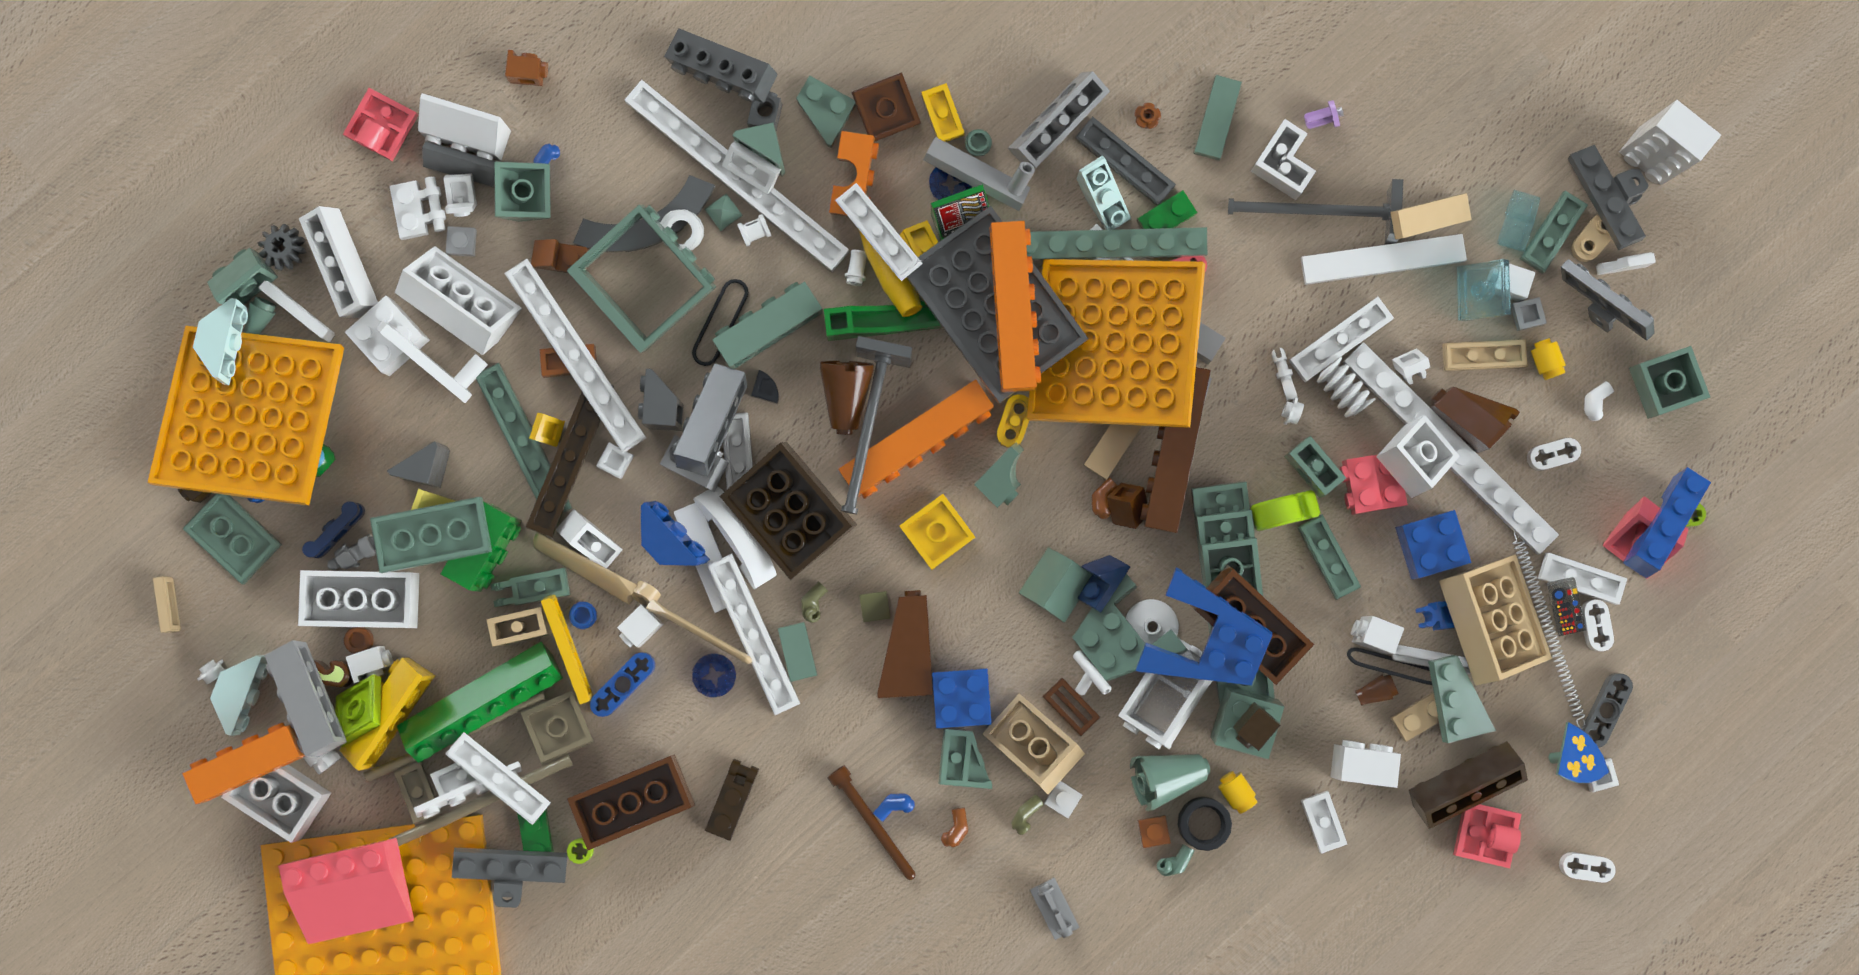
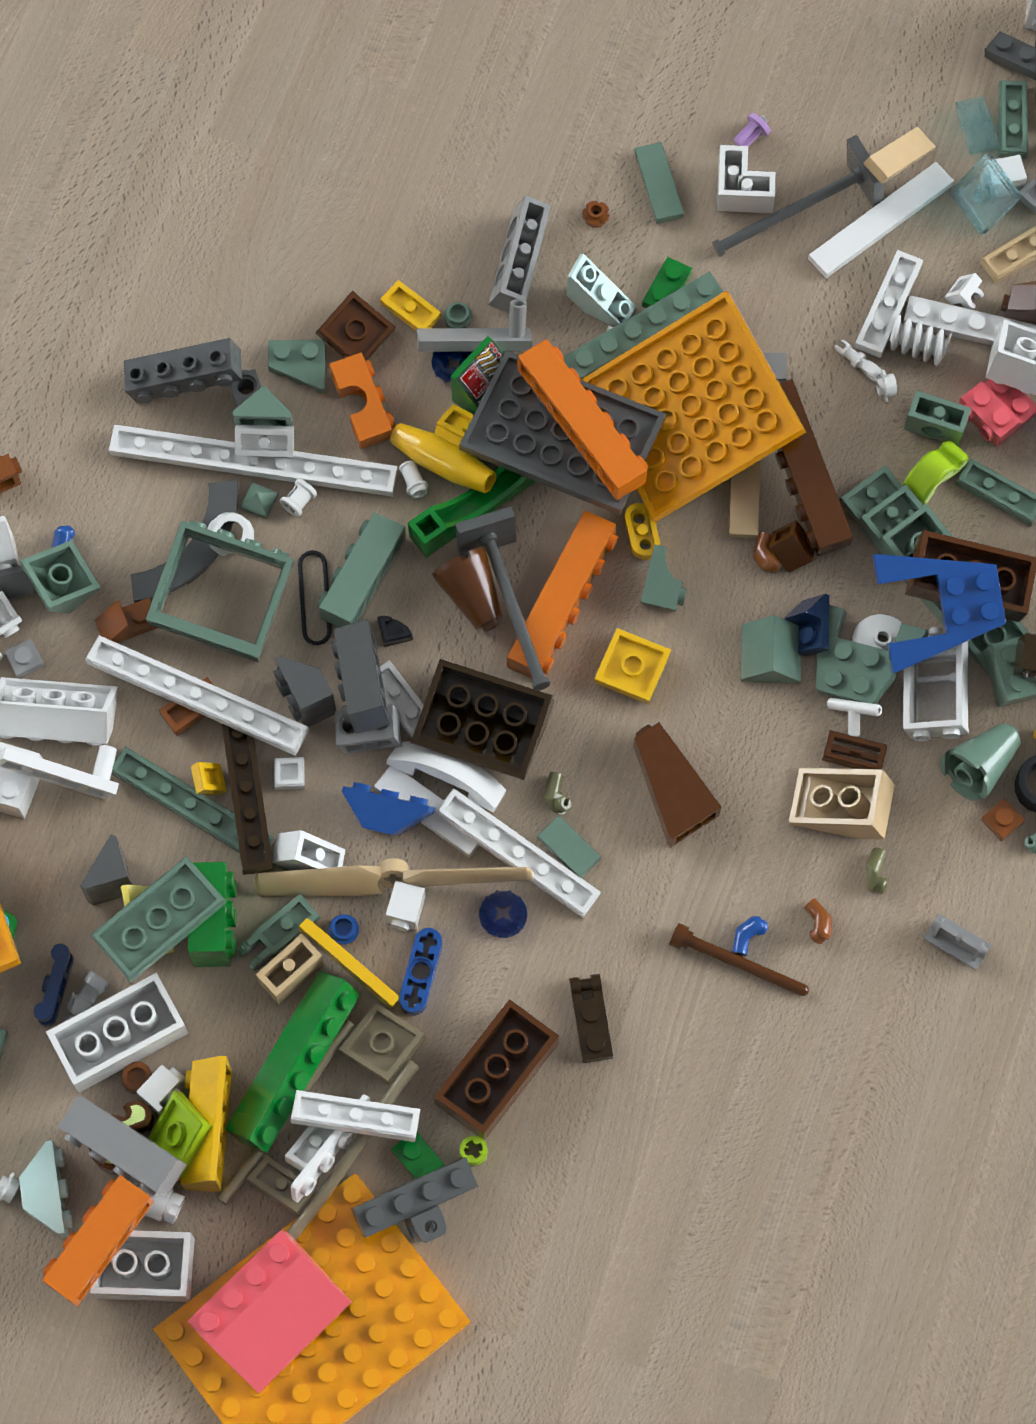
camera: 30 degrees left, 15 degrees down
white tile [835,183,923,281] -> none
olive slope [859,591,890,622] -> none
blue brick [932,668,992,729] -> none
sand green wing [938,728,993,789] -> none
white plate [1044,781,1083,818] -> none
dark grey tile [1075,116,1176,206] -> none

